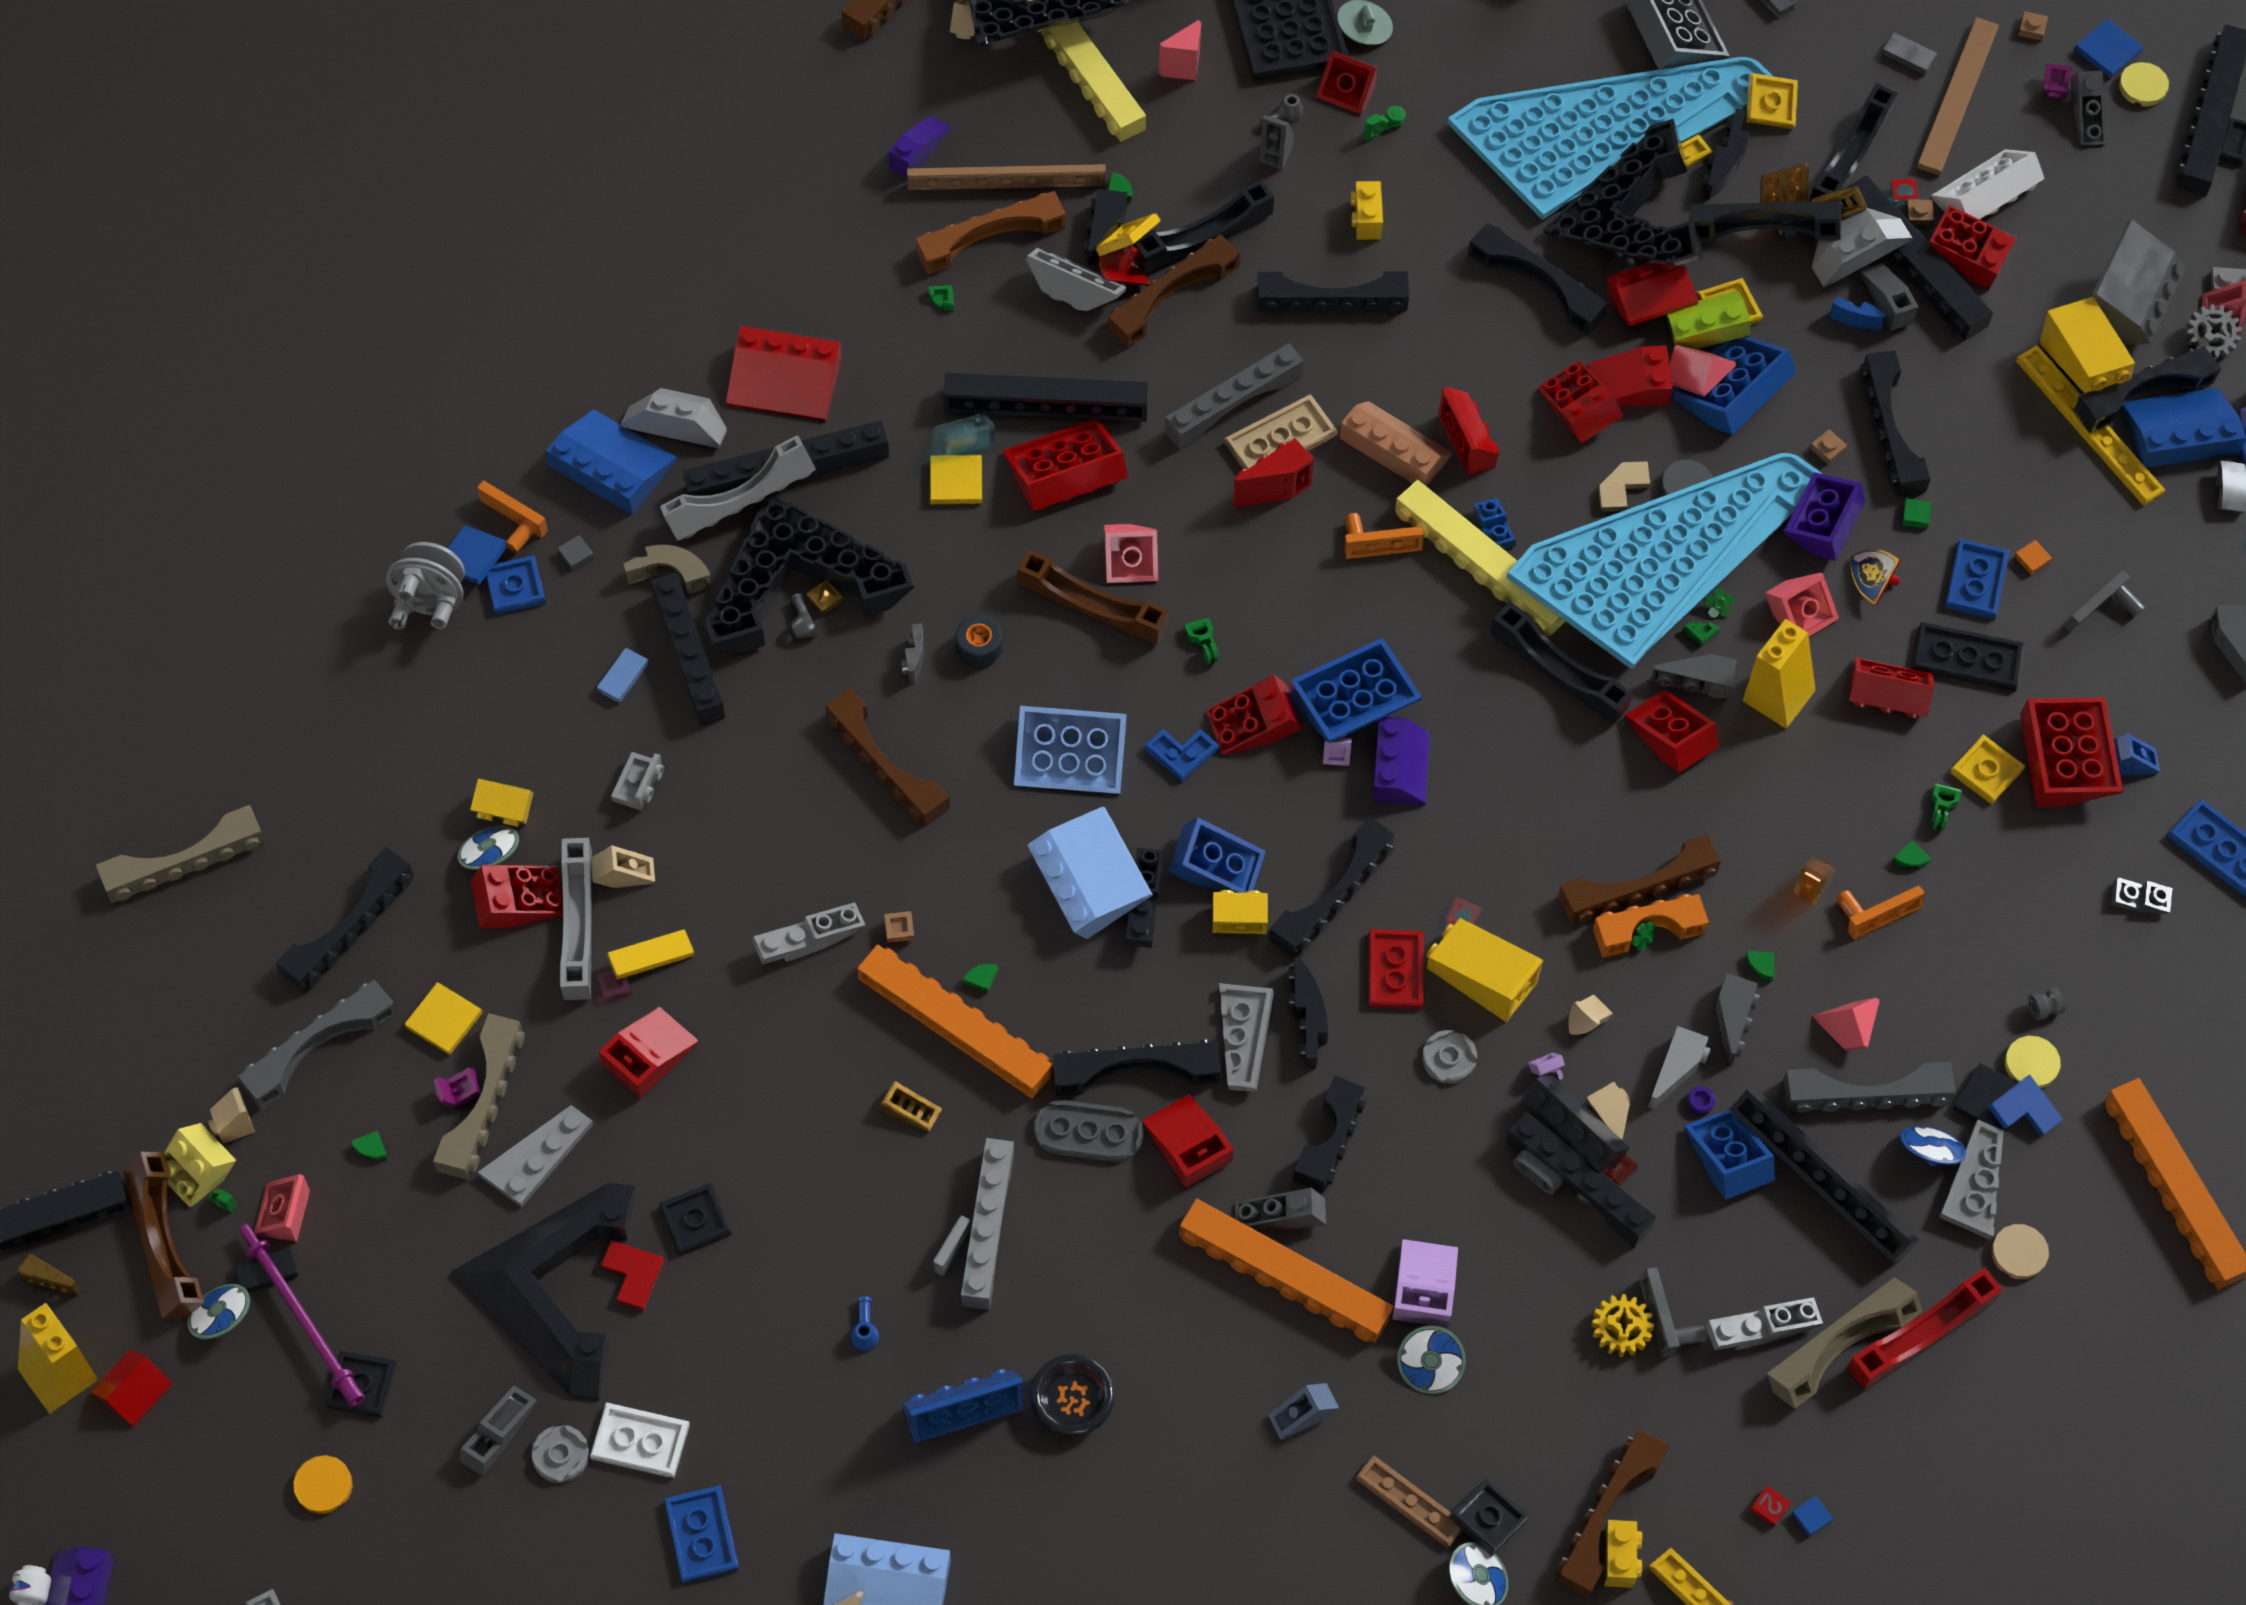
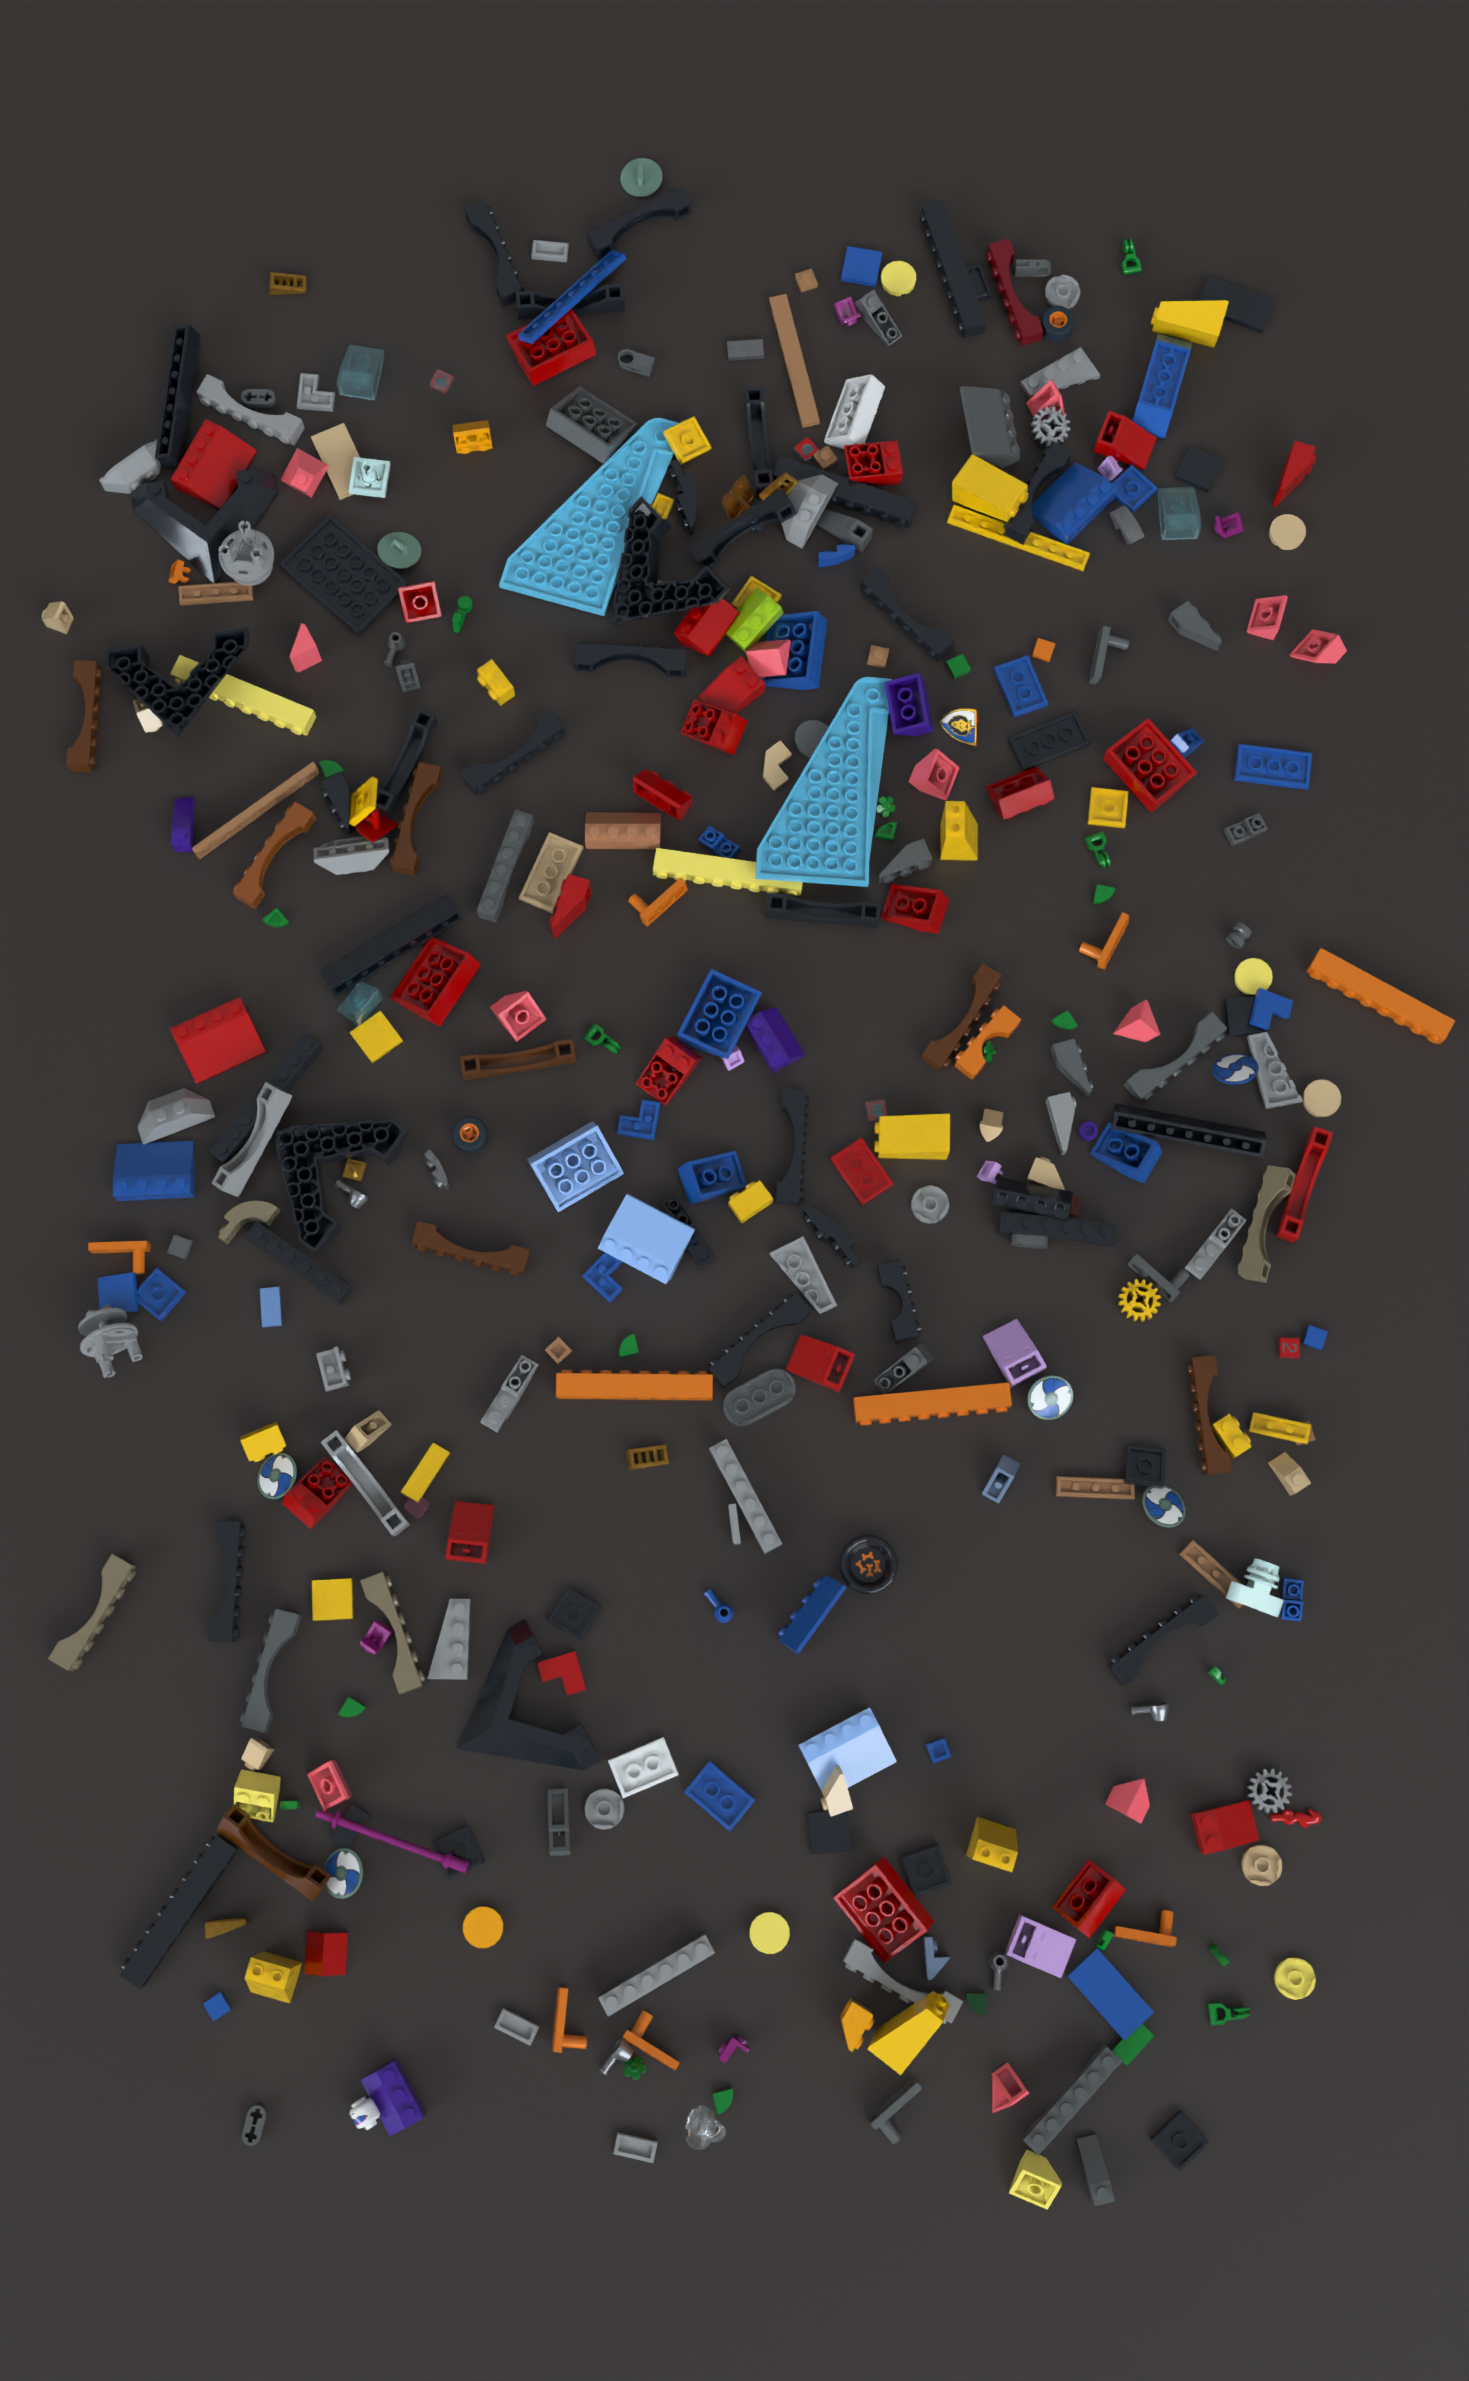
camera: 35 degrees left, 15 degrees up
clear orange slope [1793,856,1836,905] -> none
none -> blue tile [582,1252,623,1303]

